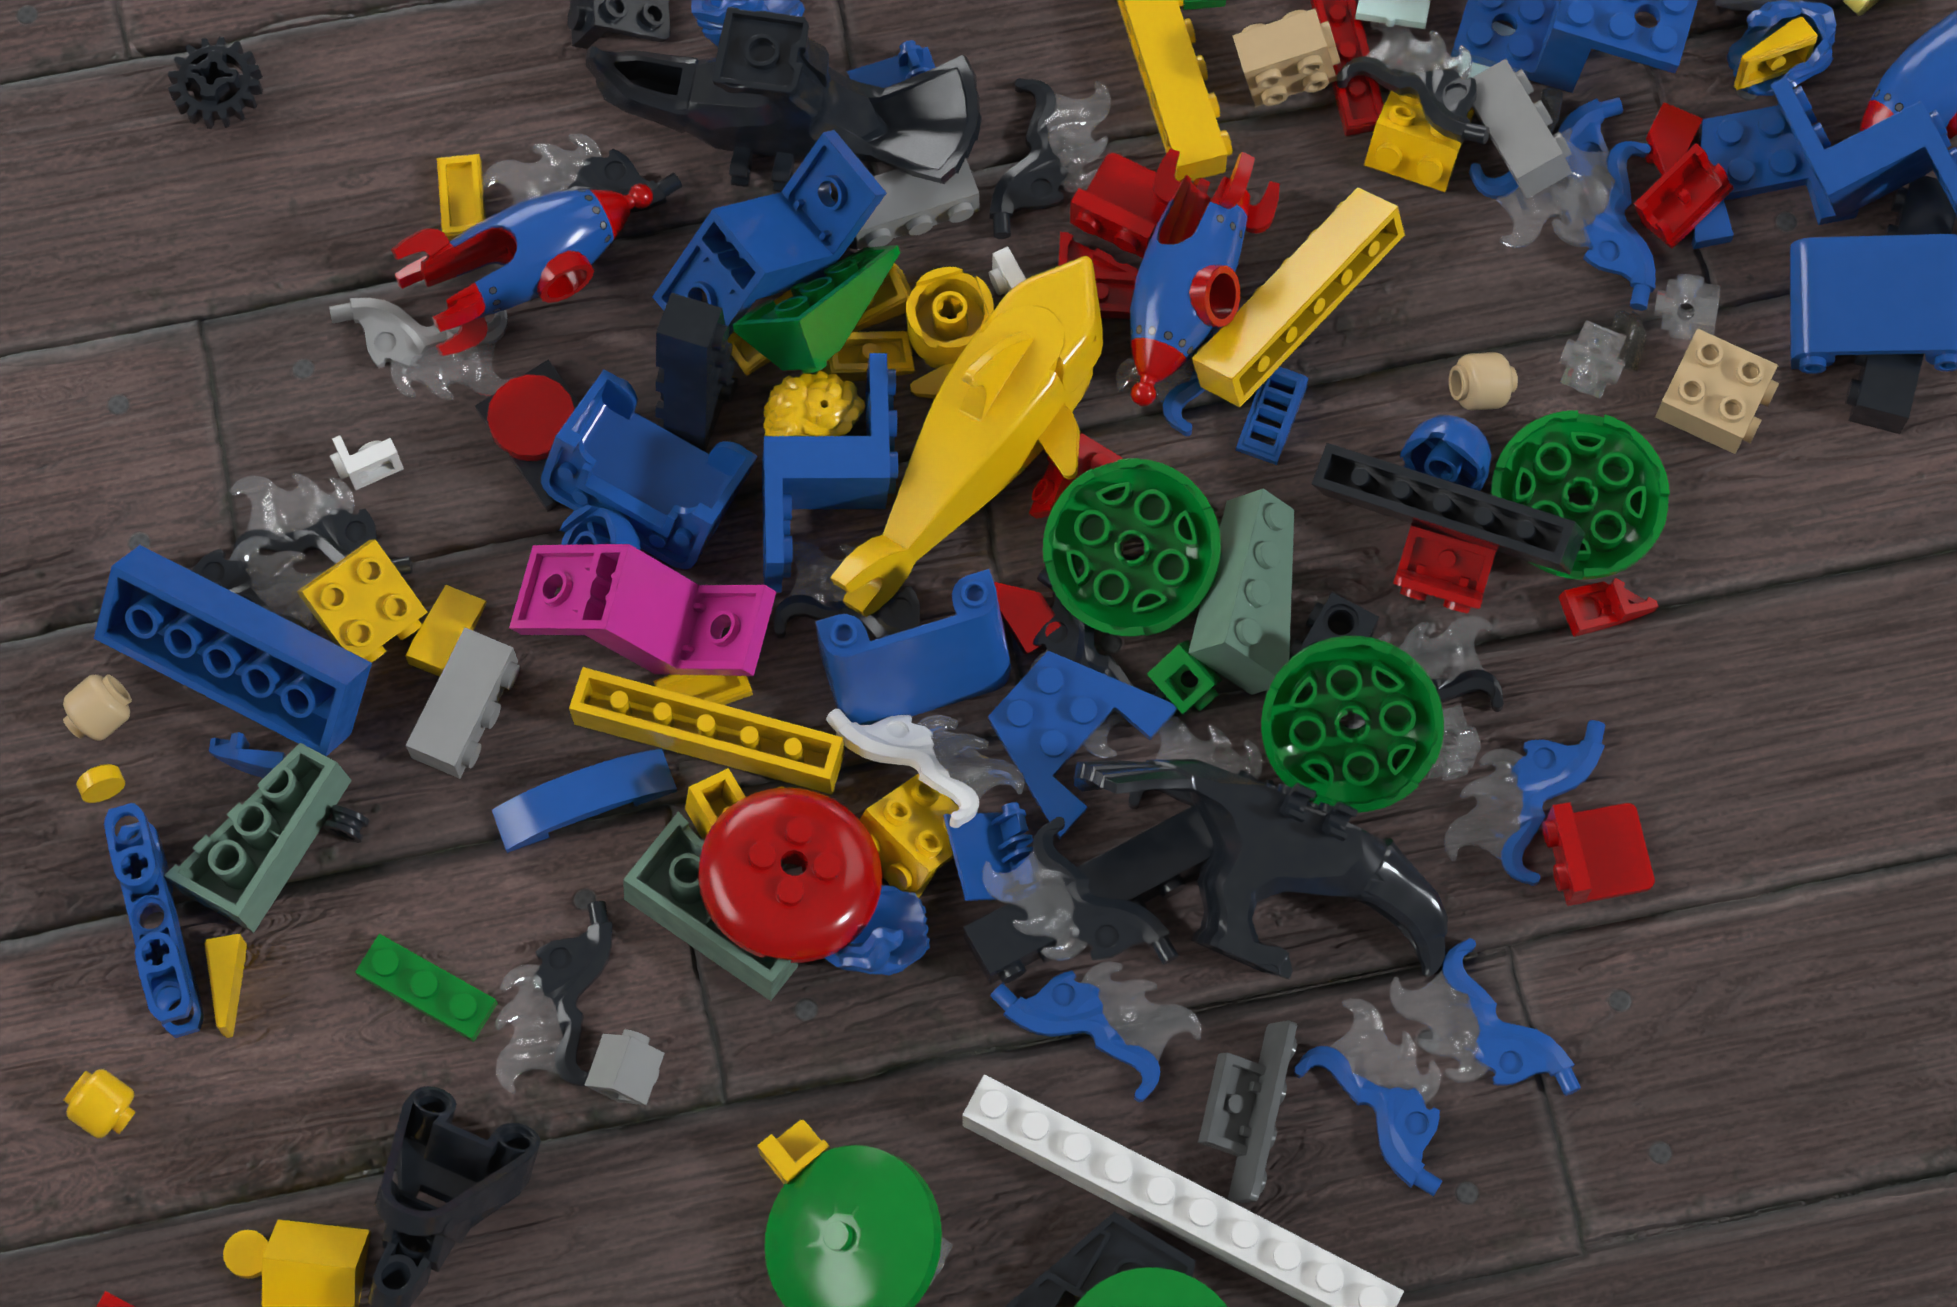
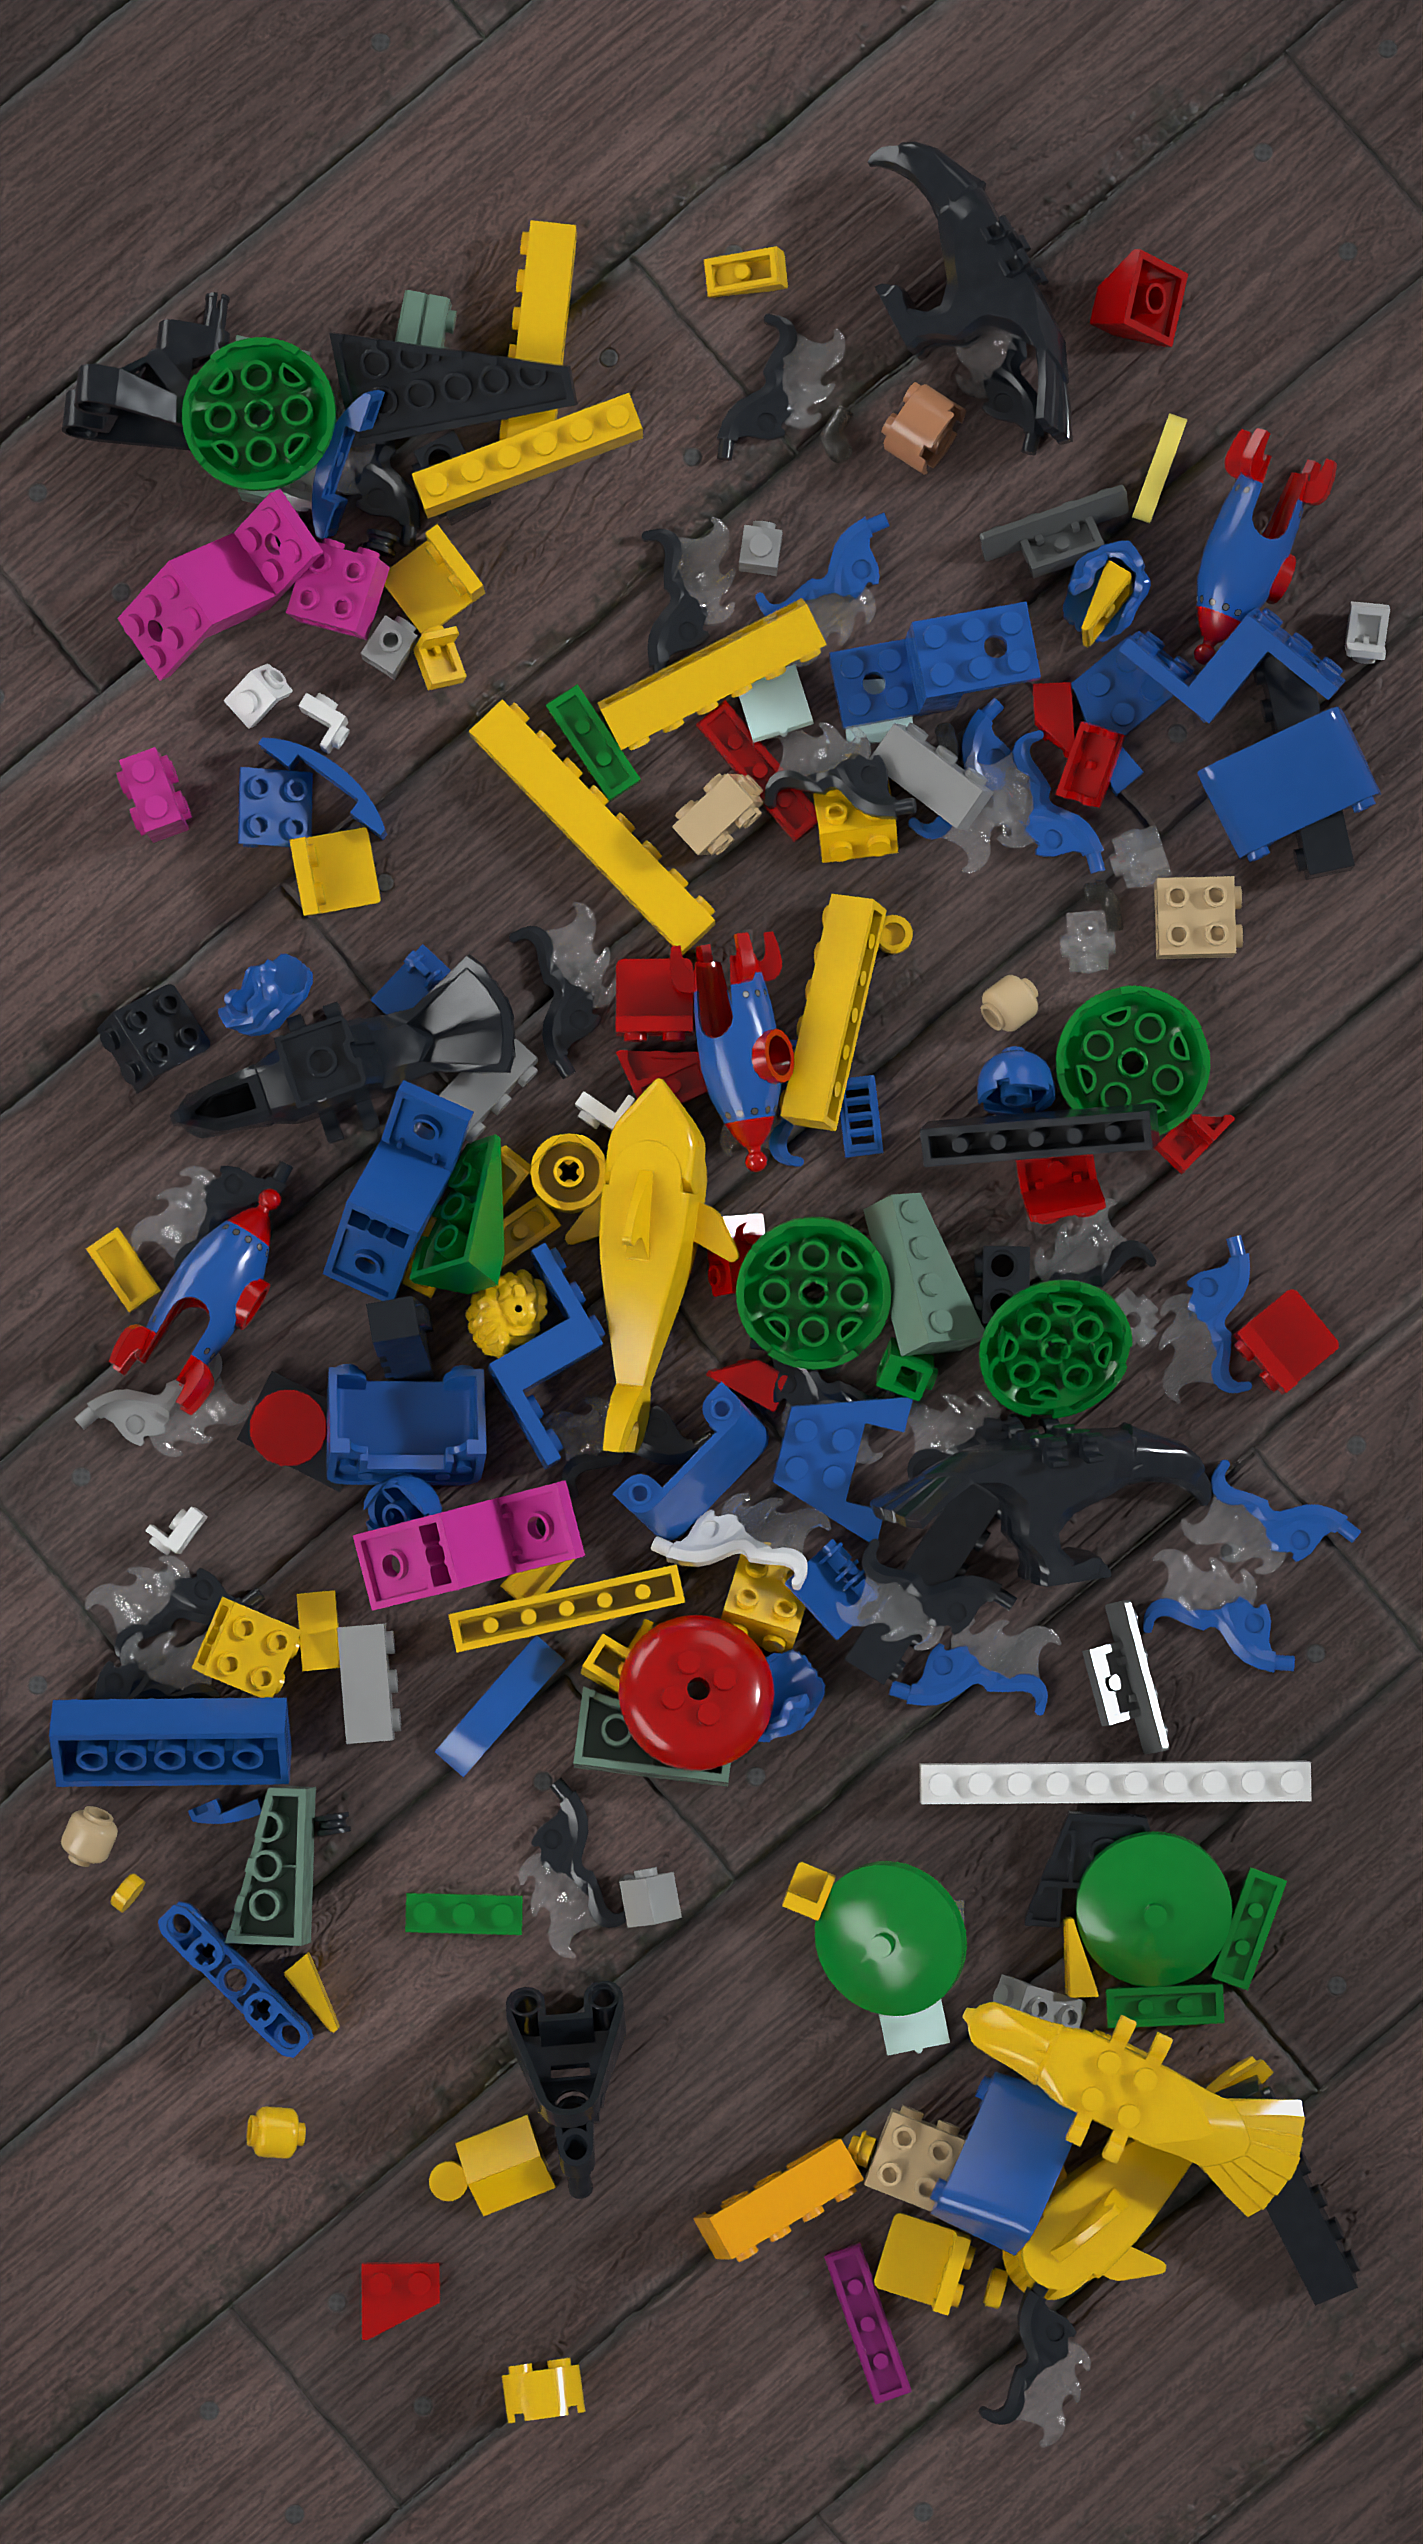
camera: 25 degrees left, 15 degrees up
none -> yellow tile [878,915,913,955]

